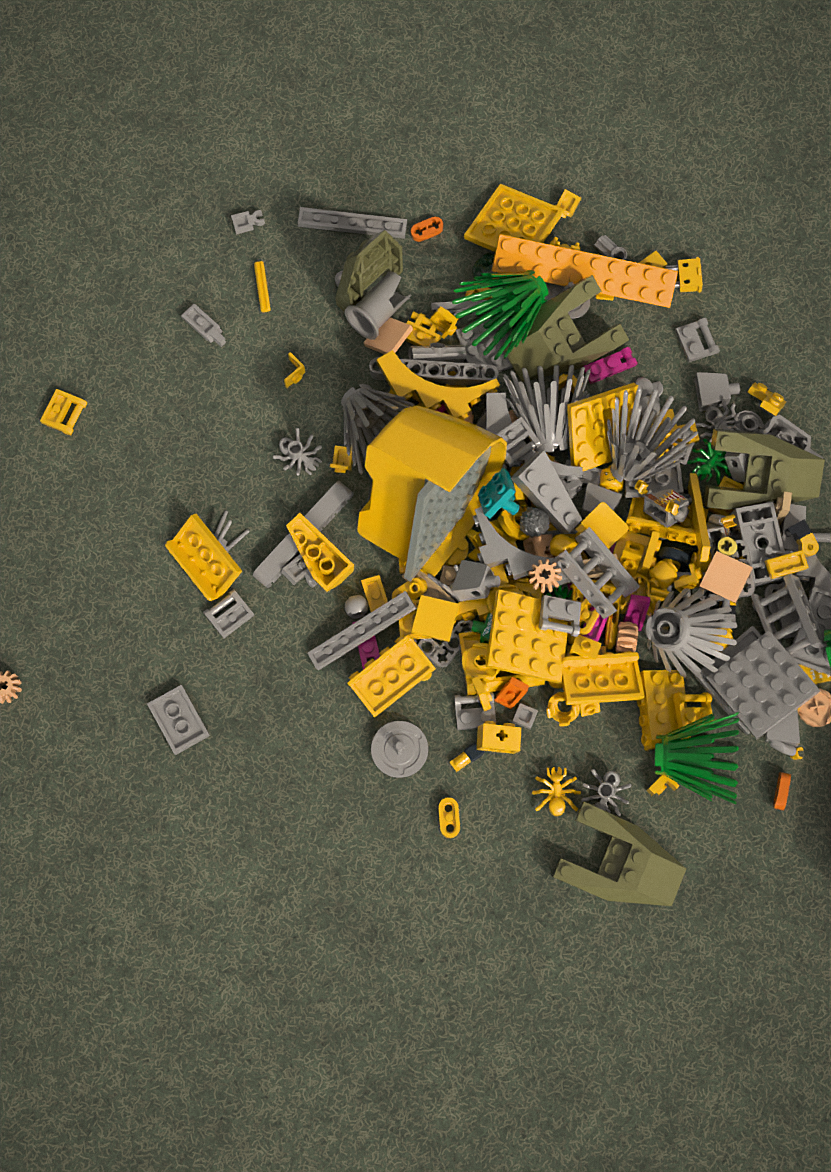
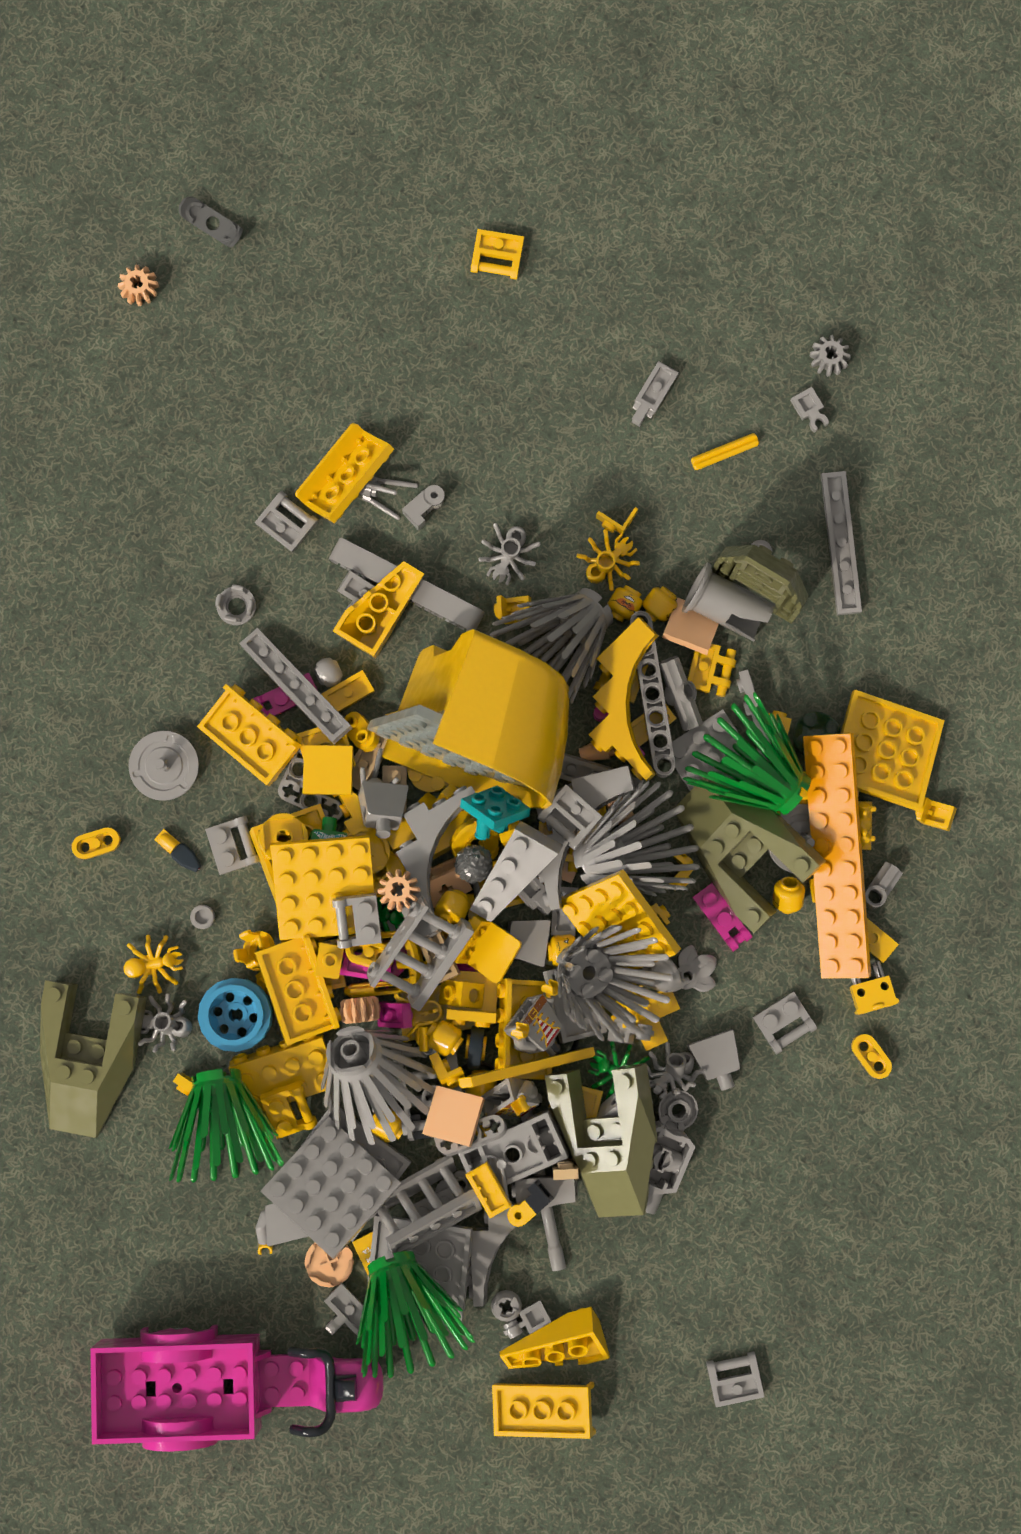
camera: 80 degrees right, 10 degrees up
light grey plate [147,685,210,755] -> none
orange beam [411,217,443,242] -> none
yellow bracket [430,306,458,339] -> none
yellow plate [472,676,492,712] -> none
yellow brick [477,721,521,754] -> none
orange plate [494,677,529,709] -> none
light grey plate [512,703,538,730] -> none
light yellow bush [718,537,737,556] -> none
yellow plate [748,382,787,416] -> none
orange beam [773,772,791,811] -> none
none -> light grey tile [190,905,215,929]
none -> dark azure wheel [198,978,273,1052]
none -> light grey piece [215,584,256,625]
none -> light grey leg [402,485,445,531]
none -> yellow animal [576,529,640,591]
none -> yellow head [607,585,643,622]
none -> yellow head [642,586,678,622]
none -> yellow head [772,877,805,914]
none -> light grey gear [809,335,851,377]
none -> yellow plate [851,1034,892,1079]

